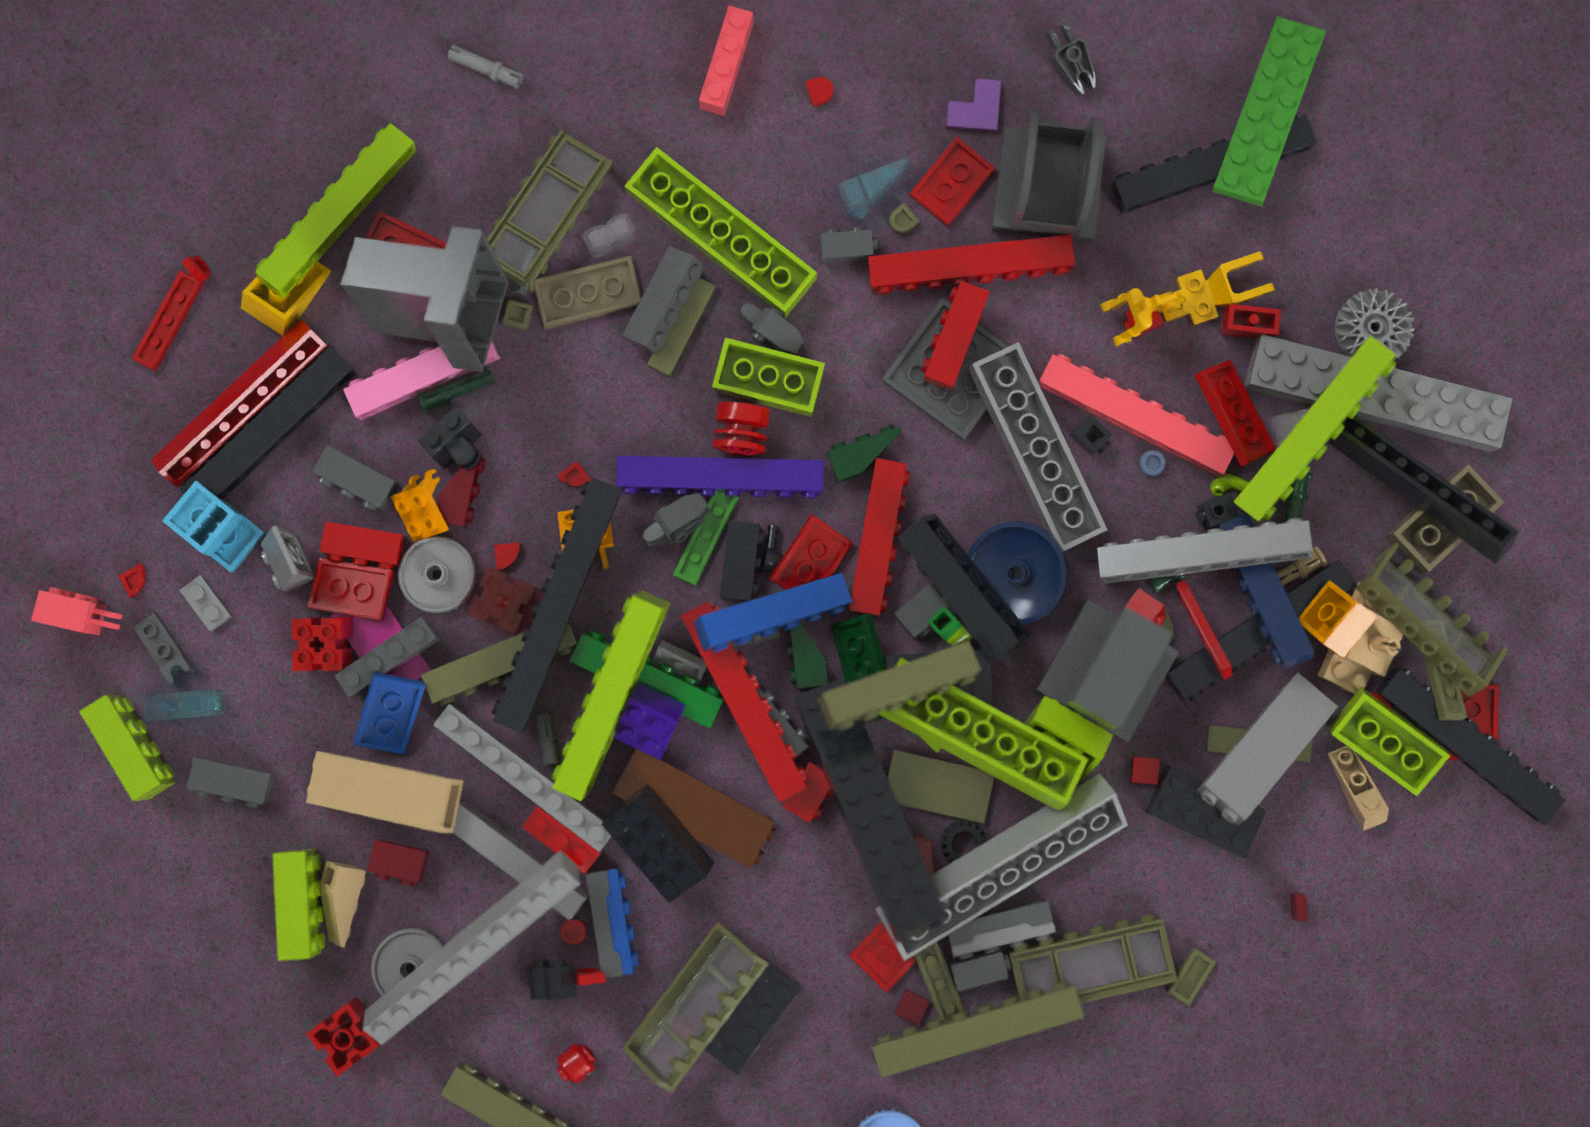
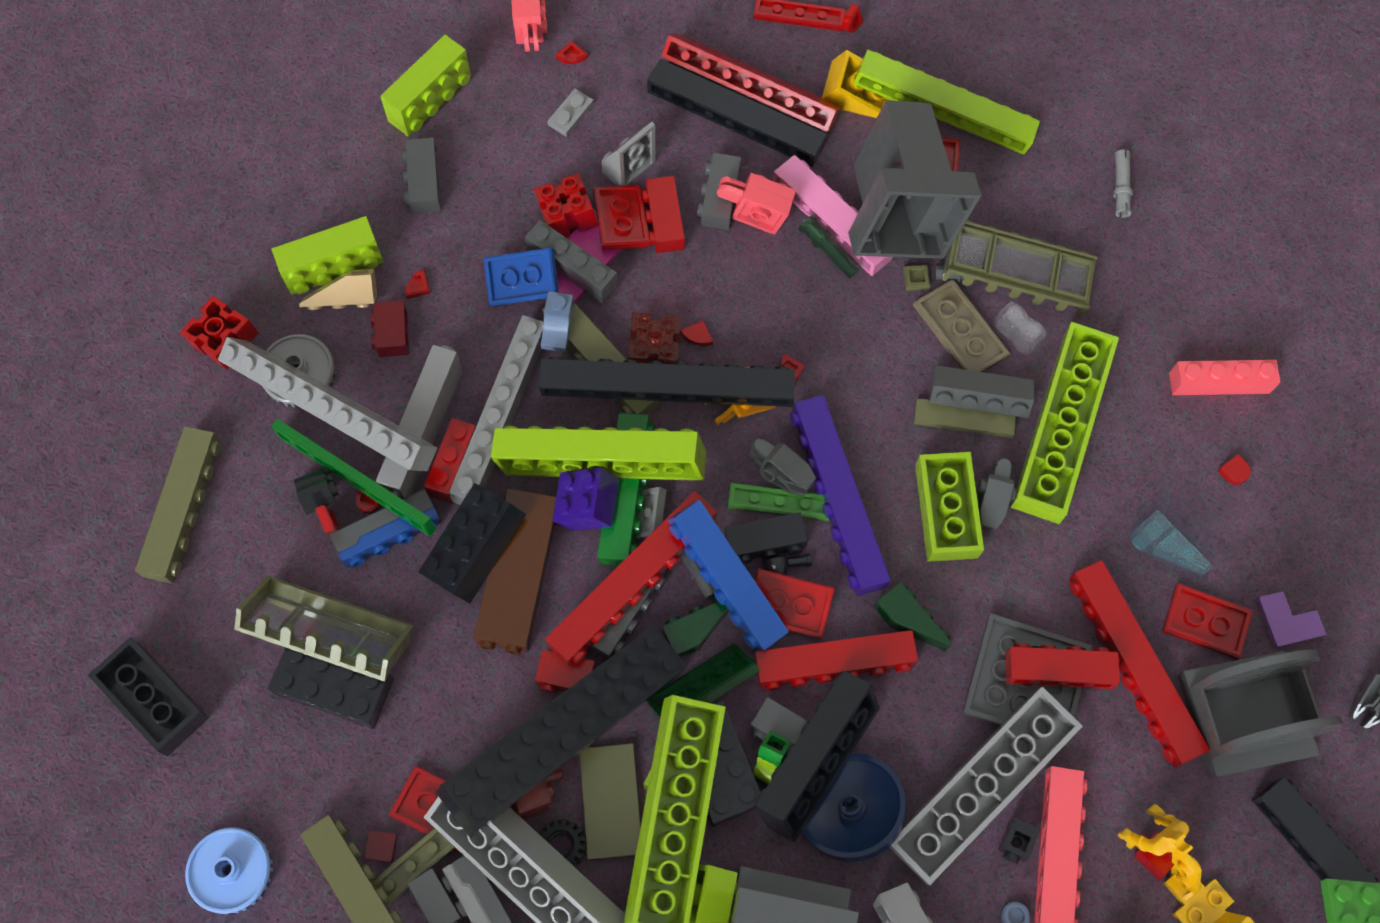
camera: 70 degrees right, 15 degrees down
dark grey plate [133,613,196,685] -> none
clear light blue slope [143,689,224,722] -> none
medium azure bracket [162,481,266,573] -> none
tan brick [306,751,463,833] -> none
light orange plate [390,469,449,542] -> none
light grey wheel [398,536,477,614] -> none
black brick [417,406,482,470] -> none
dark red slope [436,451,486,529] -> none
dark grey axle [535,712,560,765] -> none
red head [556,1043,597,1083] -> none
red wheel [712,402,770,456] -> none
olive brick [818,641,981,730] -> none
dark grey brick [820,227,878,264] -> none
olive tile [889,202,920,234] -> none
none -> green tile [272,418,436,536]
none -> red tile [405,269,430,299]
none -> sand blue arch [541,291,575,353]
none -> coral brick [717,173,796,234]

